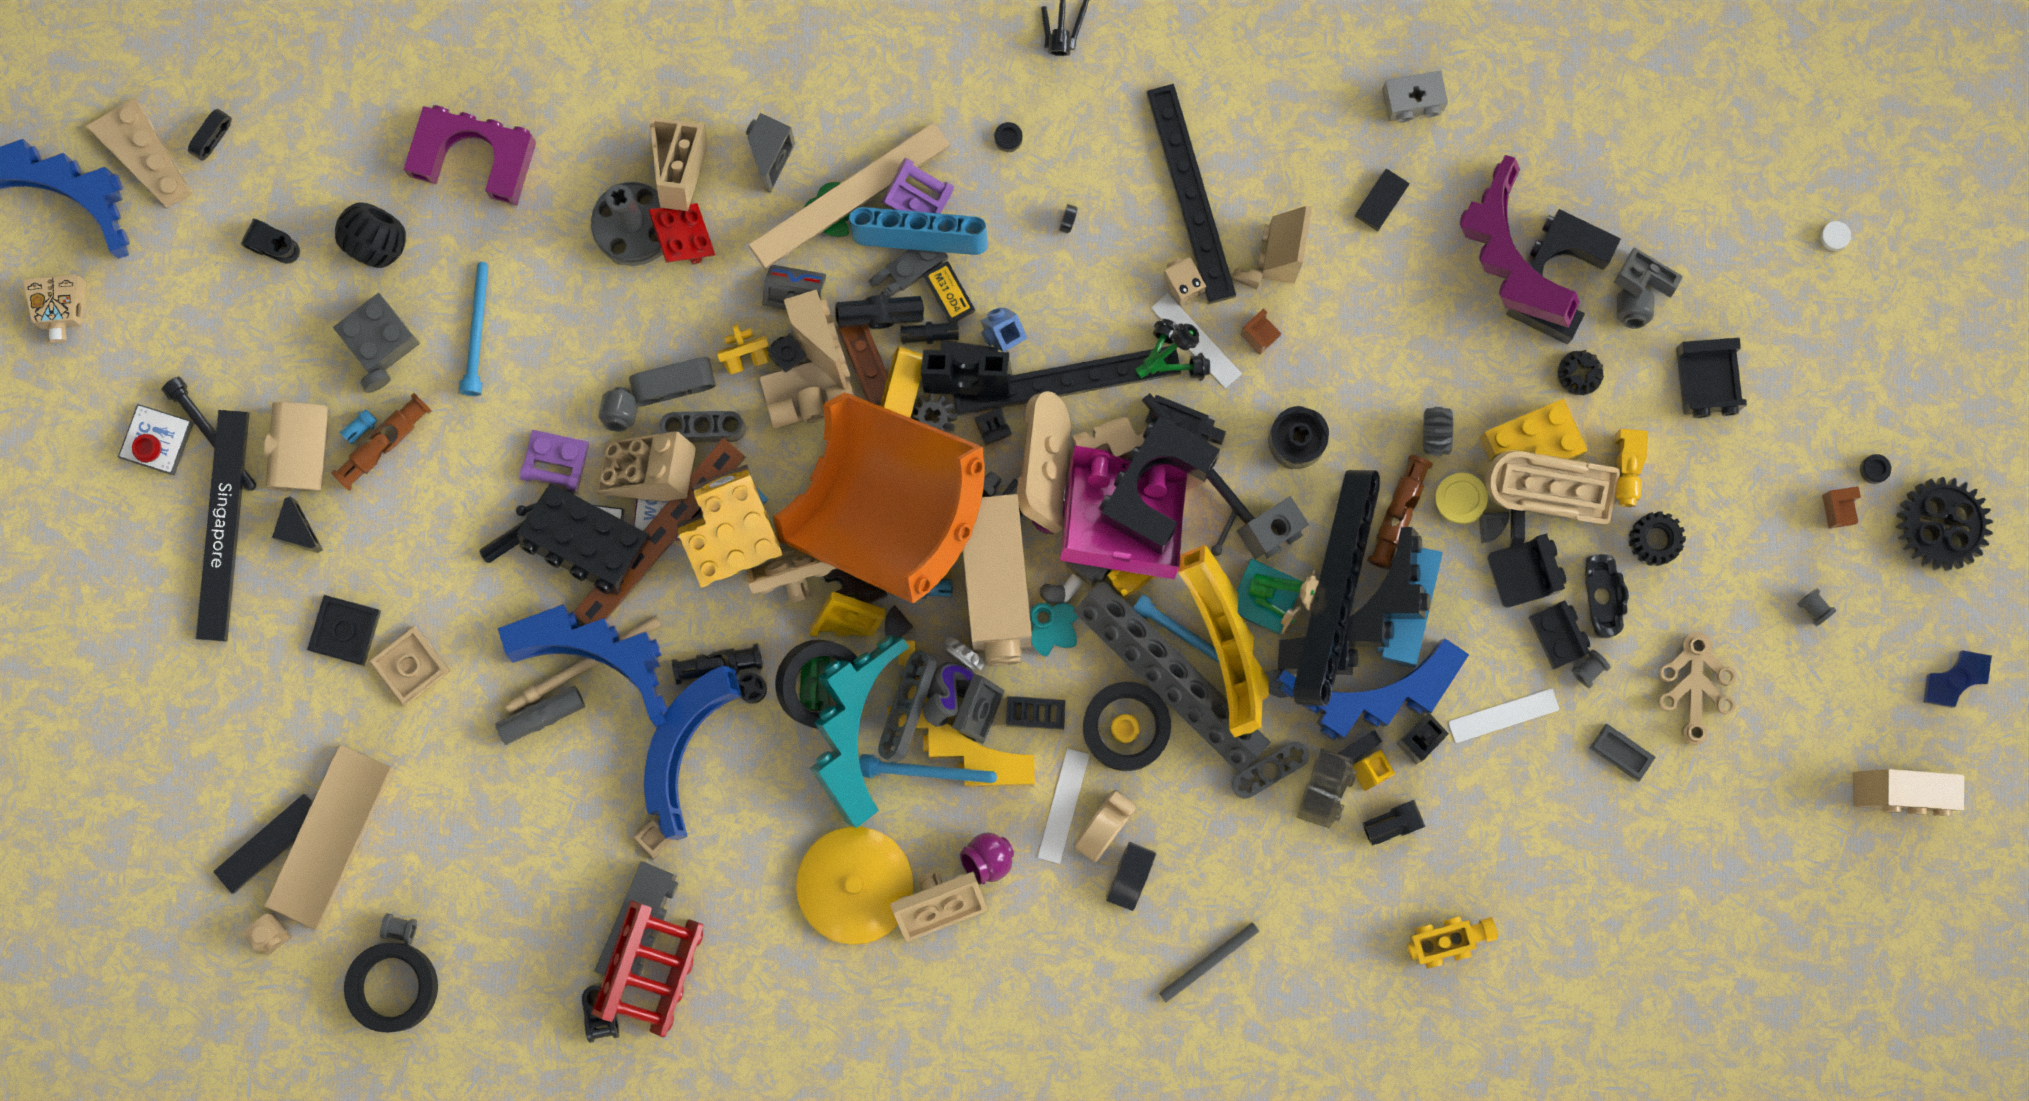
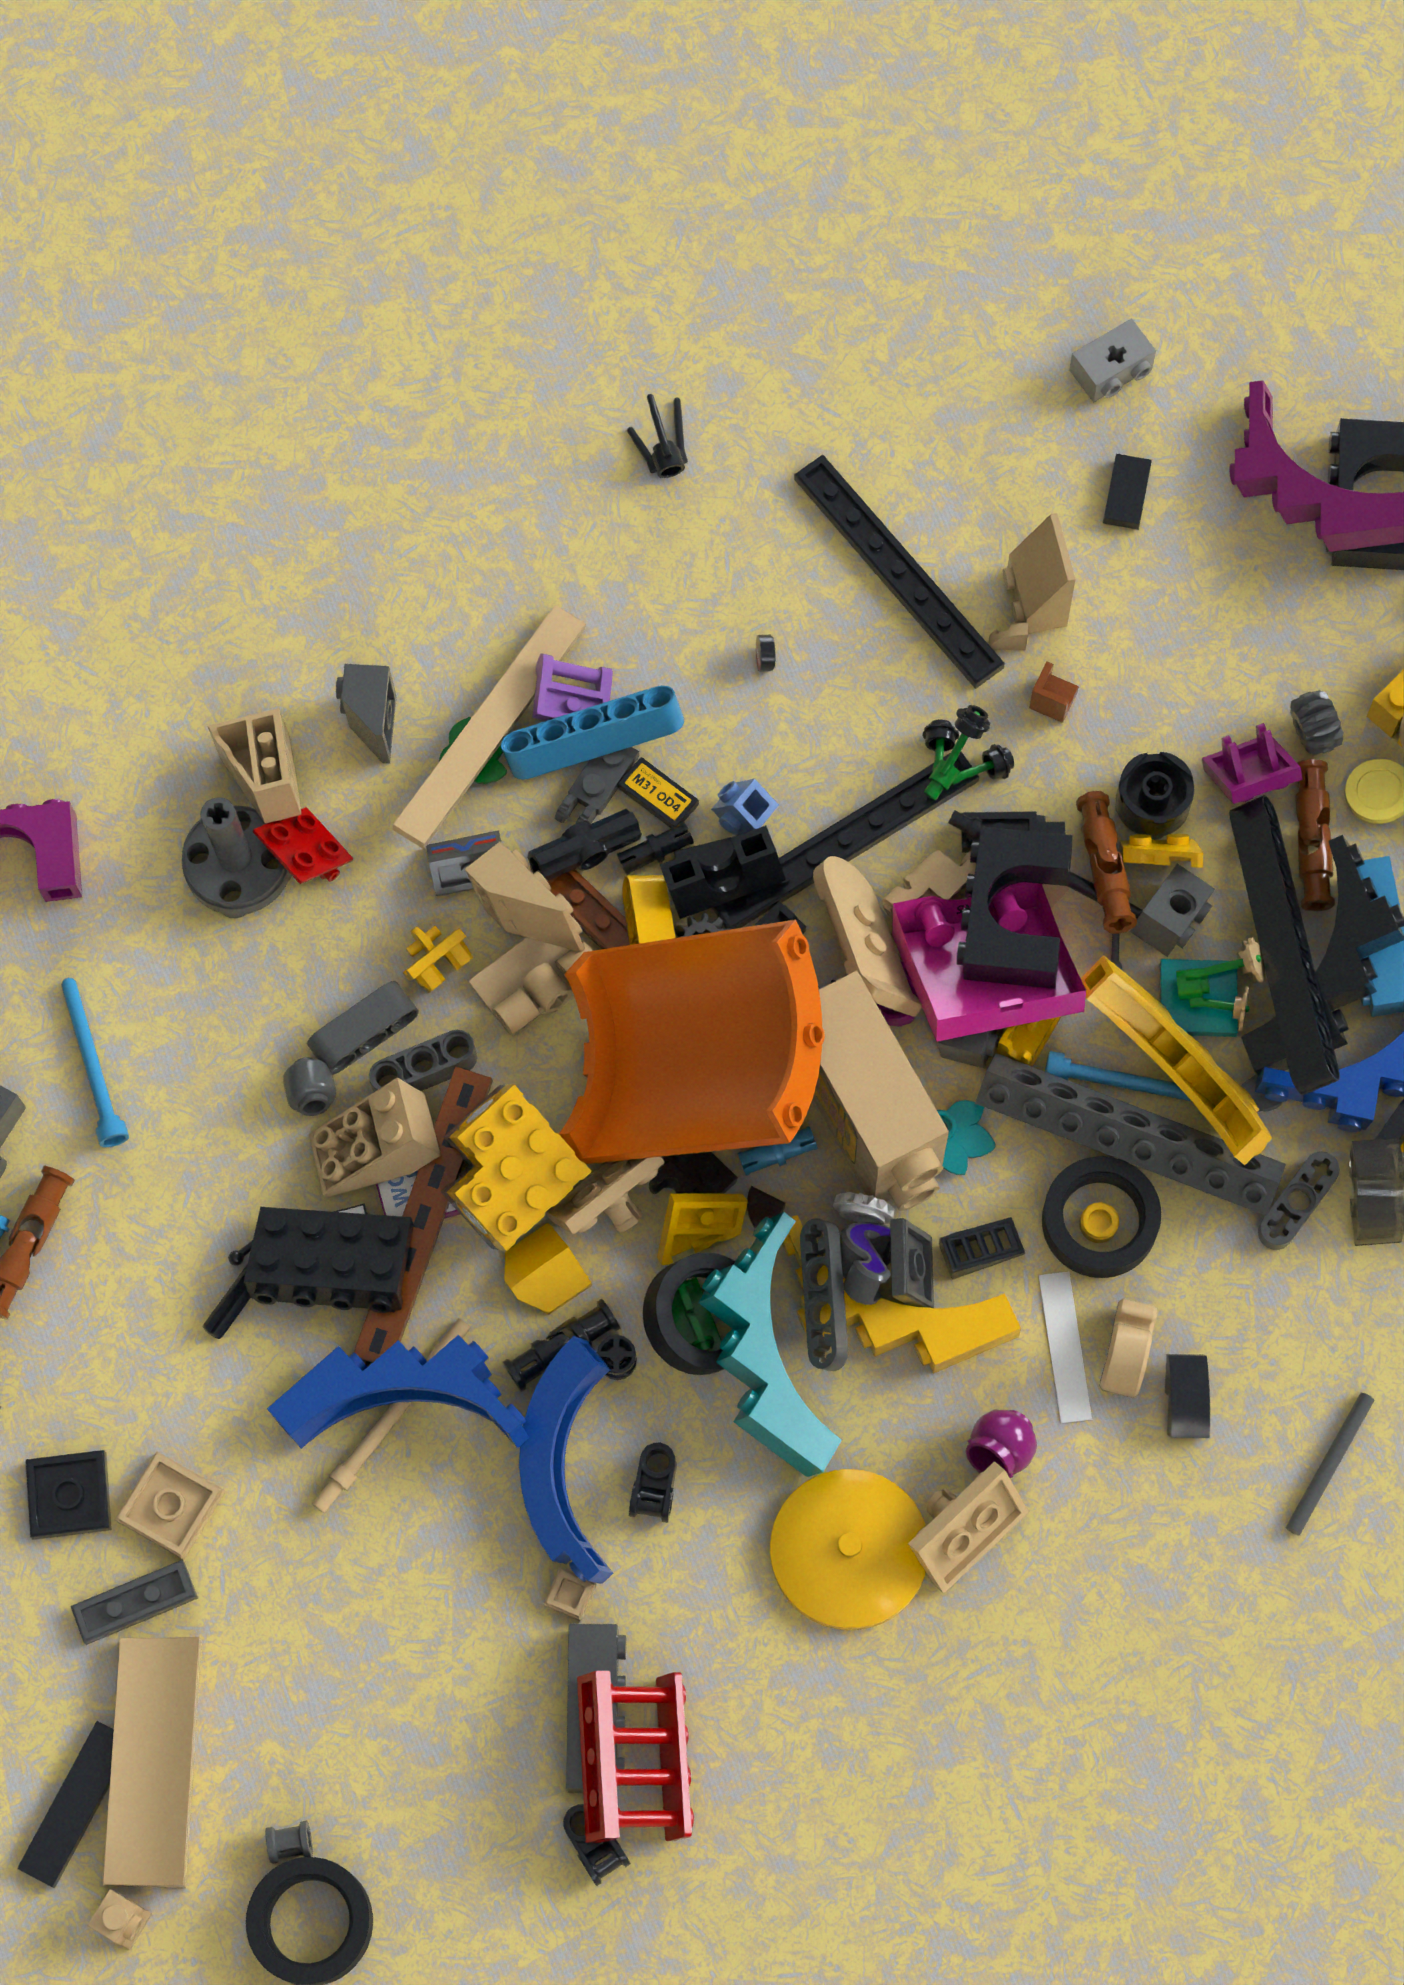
camera: 20 degrees left, 10 degrees down
dark grey axle [495,685,585,745] -> none
medium lavender plate [520,430,589,492] -> none
black bracket [767,334,807,373] -> none
dark azure piece [859,754,997,783] -> none
black tile [994,122,1023,152] -> none
arm [1040,574,1083,603] -> none
white sticker [1151,293,1242,389] -> none
tan brick [1163,257,1206,306] -> none
none -> dark grey tile [71,1560,198,1645]
none -> yellow slope [504,1223,592,1315]
none -> black piece [629,1442,677,1523]
none -> dark orange piece [1076,791,1137,934]
none -> yellow wing [1119,833,1203,868]
none -> magenta plate [1202,723,1302,804]

